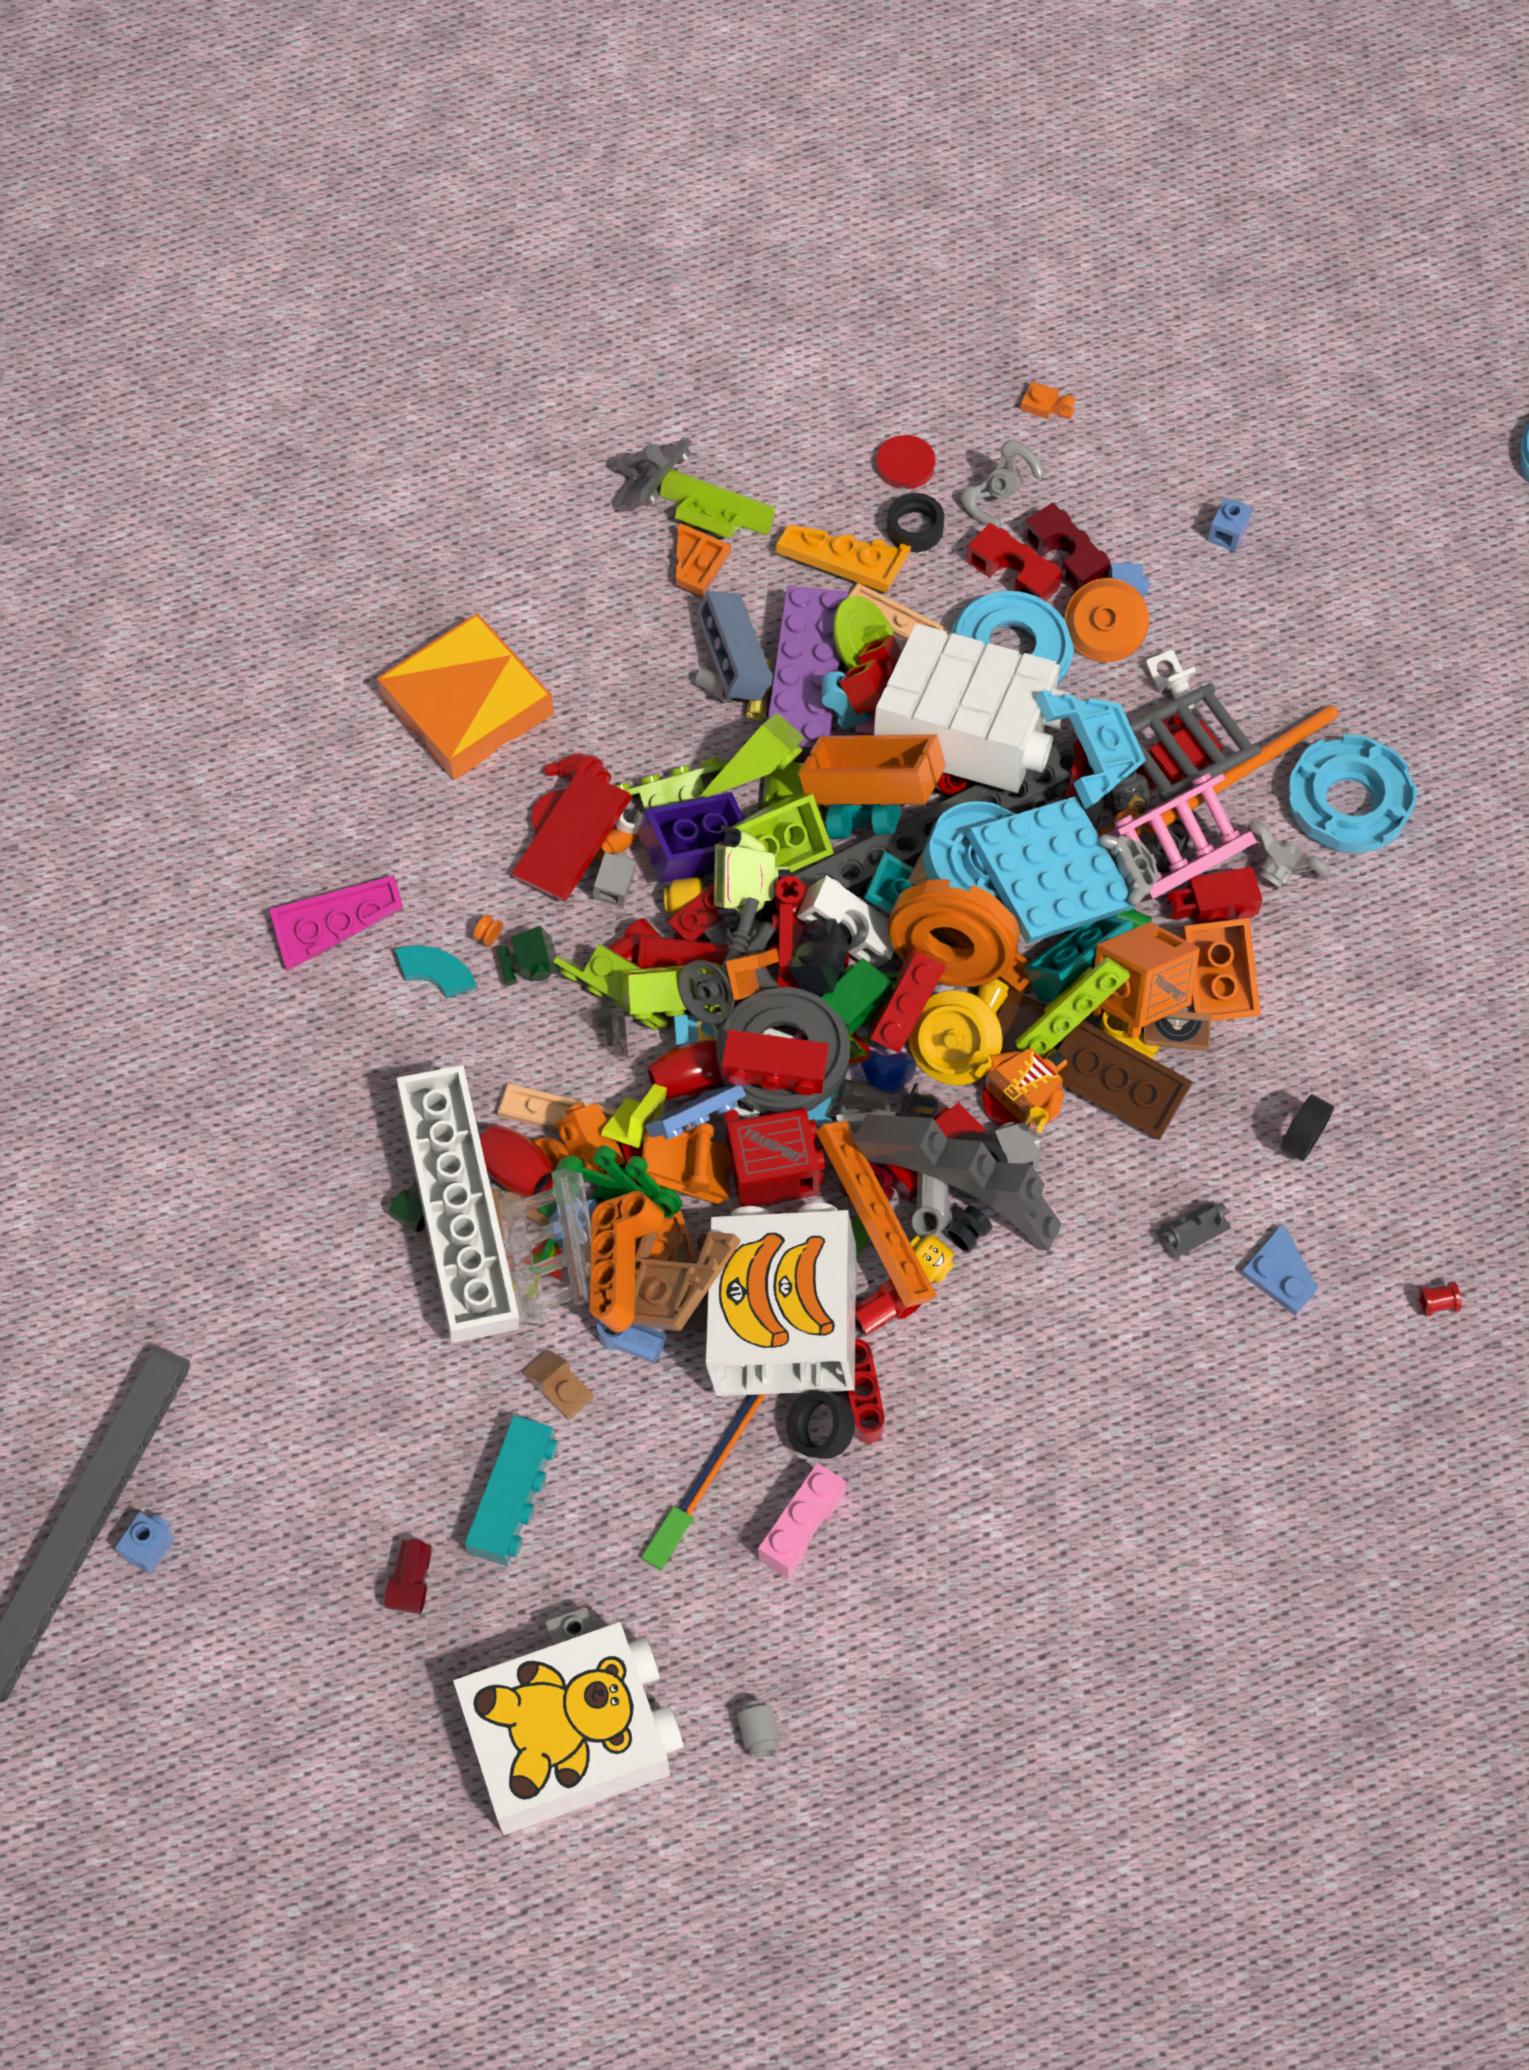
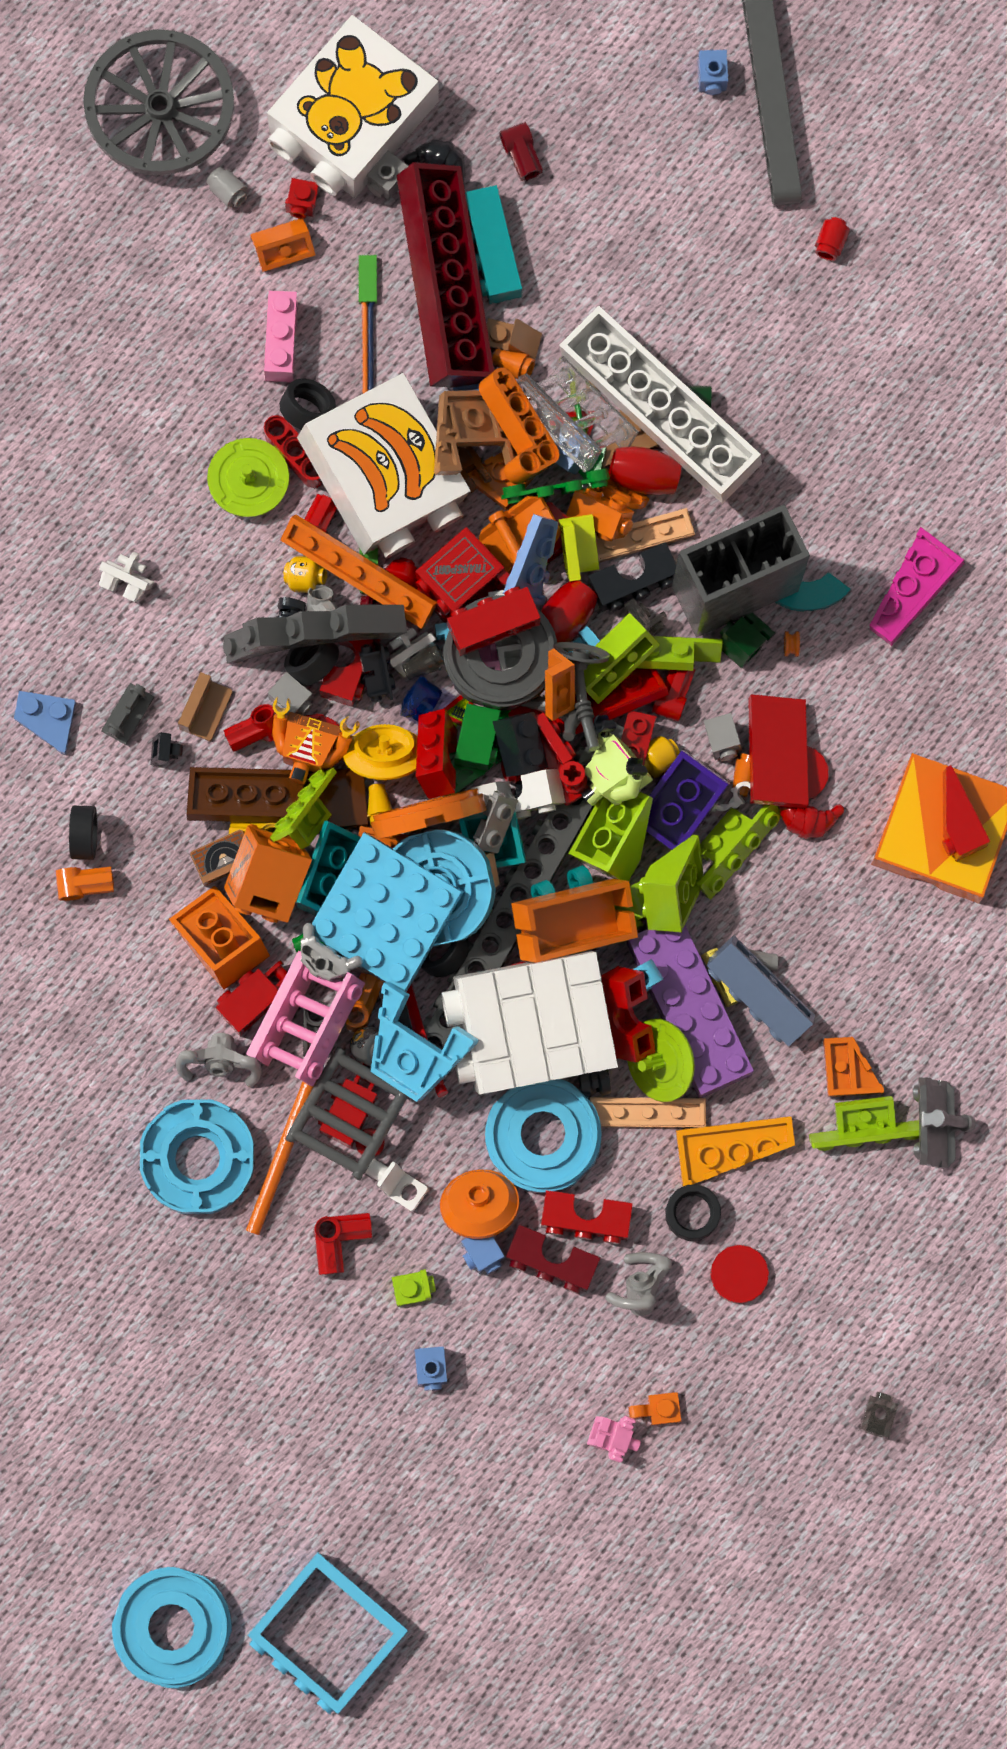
camera: 145 degrees right, 15 degrees up
none -> orange piece [56,866,114,901]
none -> dark grey wheel [84,29,234,175]
none -> white hips [99,552,154,602]
none -> black tile [150,732,183,767]
none -> medium nougat panel [178,672,233,741]
none -> lime piece [207,438,289,517]
none -> red piece [223,704,276,752]
none -> medium azure window [247,1552,408,1714]
none -> orange panel [250,219,315,272]
none -> red bracket [285,178,319,219]
none -> red piece [313,1213,372,1275]
none -> red cone [384,557,418,589]
none -> lime bracket [392,1269,436,1307]
none -> dark red brick [396,162,494,388]
none -> black piece [404,139,466,188]
none -> light grey hinge [473,791,519,853]
none -> orange cone [492,348,535,381]
none -> bright pink piece [587,1416,641,1463]
none -> black arch [588,542,677,613]
none -> dark grey brick [672,504,810,638]
none -> red brick [815,217,850,261]
none -> clear smoke brick [858,1392,898,1439]
none -> red slope [942,765,990,861]

